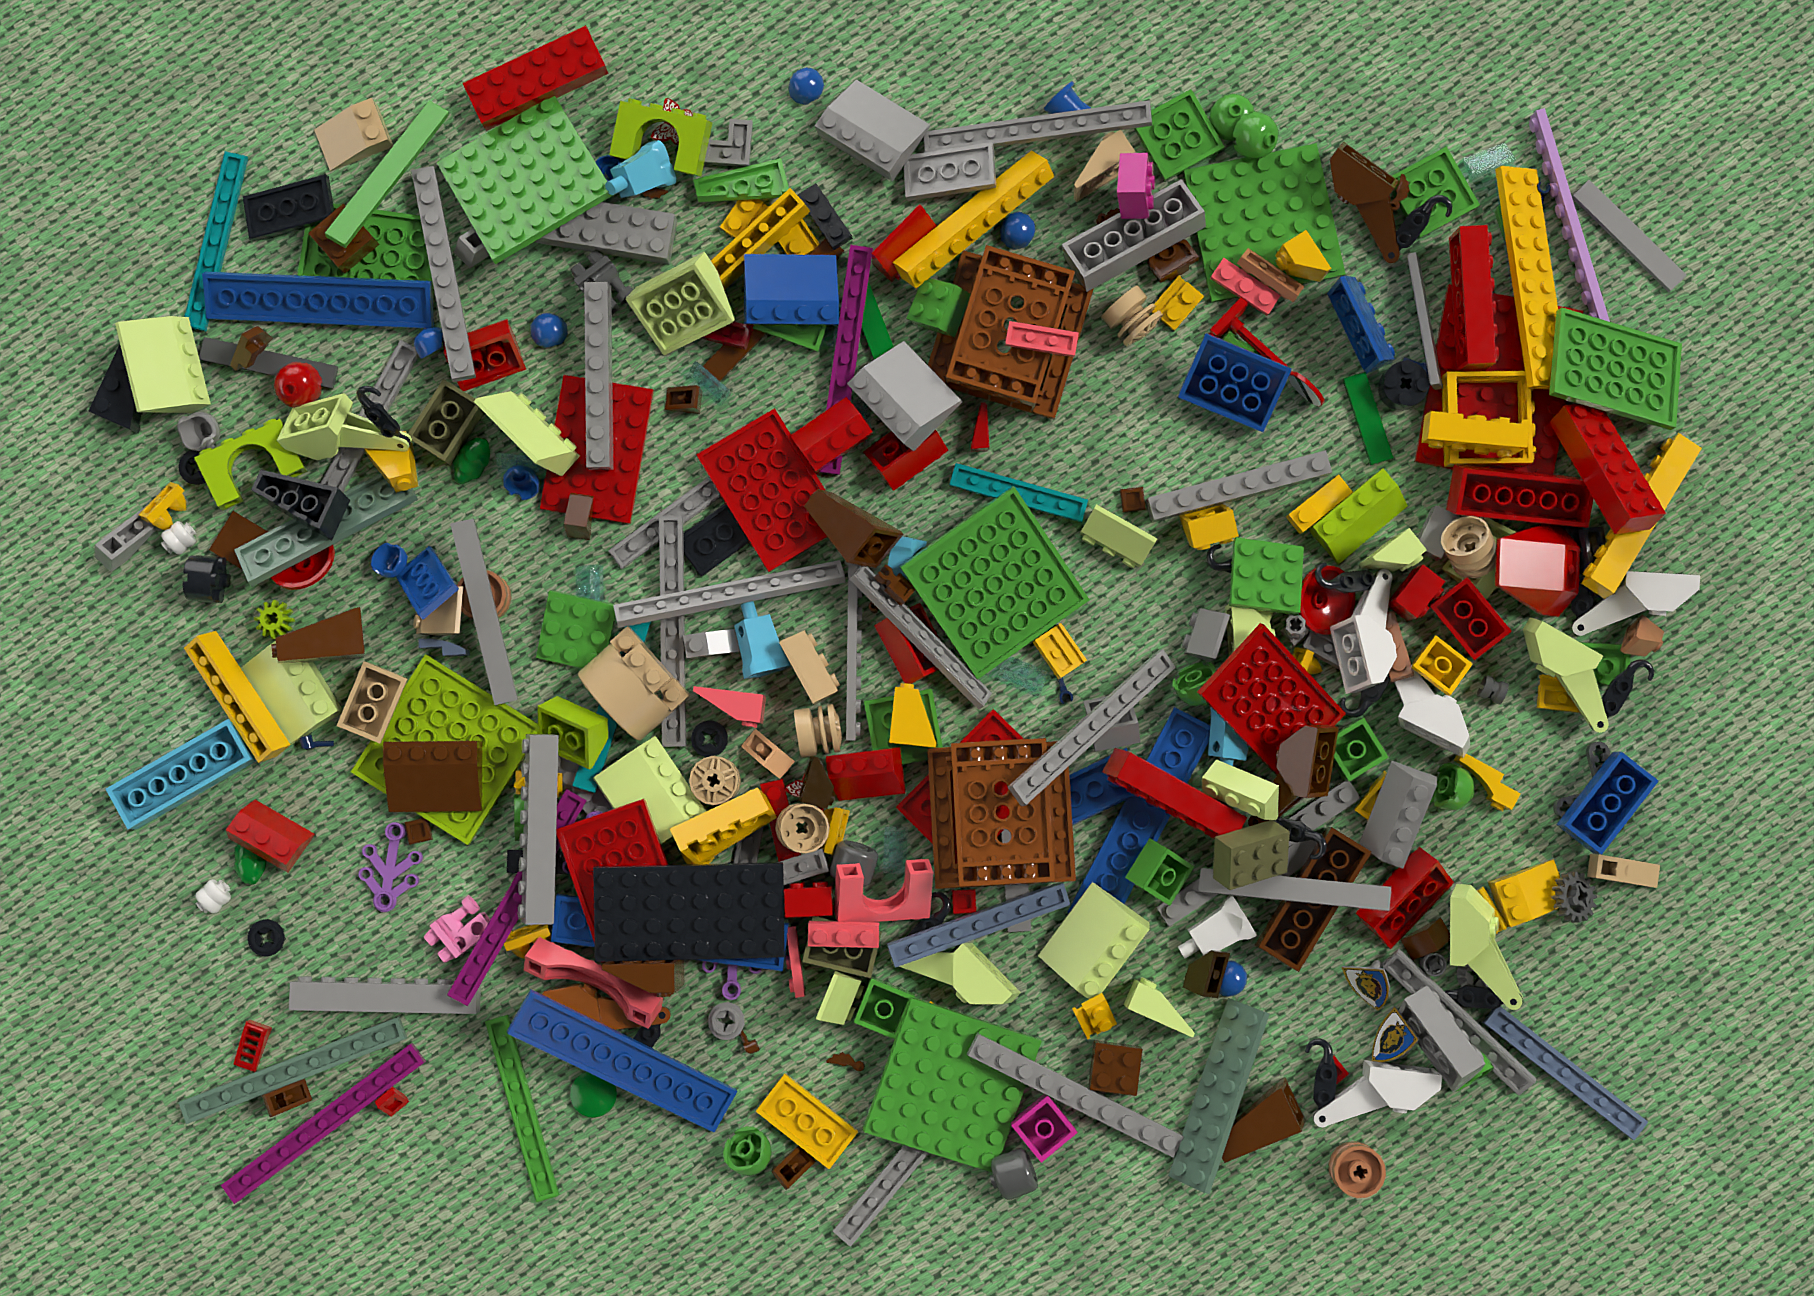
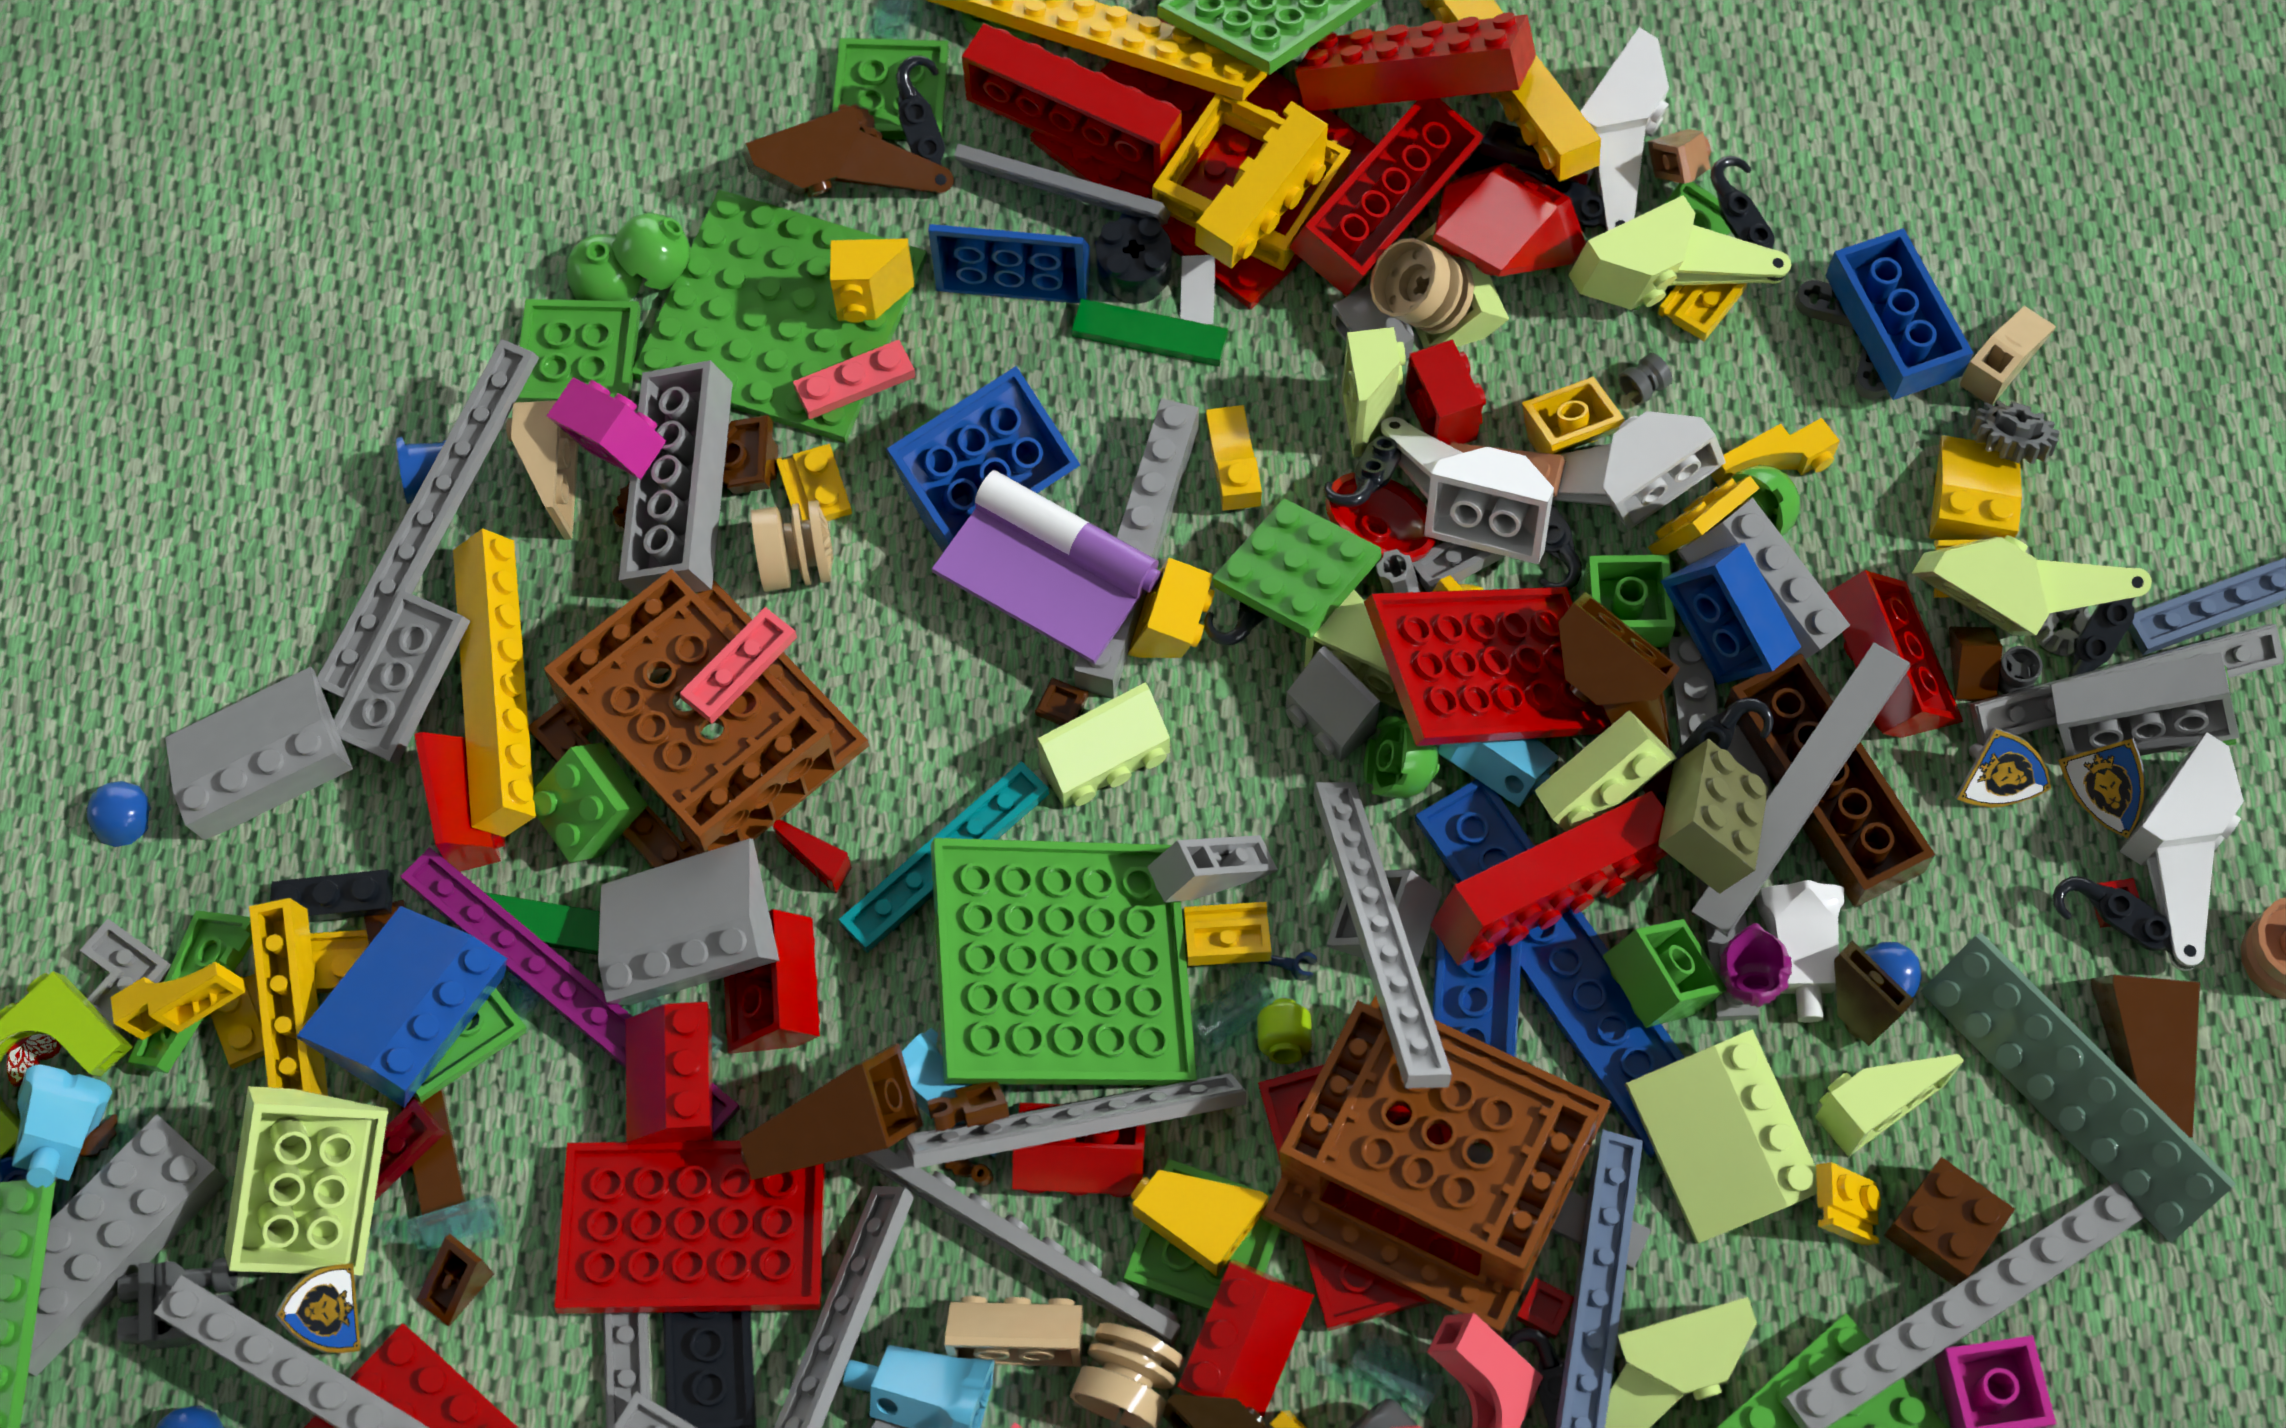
camera: 60 degrees left, 20 degrees down
blue hair [1000,212,1035,250] -> none
red piece [1209,297,1325,407] -> none
nougat plate [1237,248,1304,302] -> none
lime slope [1308,468,1408,564] -> none
red slope [1428,577,1512,660] -> none
none -> yellow slope [111,962,245,1040]
none -> shield [275,1263,361,1353]
none -> medium lavender door [932,470,1161,664]
none -> light grey slope [1147,835,1278,902]
none -> white sticker [1180,255,1215,324]
none -> lime head [1257,998,1312,1064]
none -> yellow plate [1648,476,1759,555]
none -> blue slope [1661,542,1801,685]
none -> magenta hair [1720,923,1792,1007]

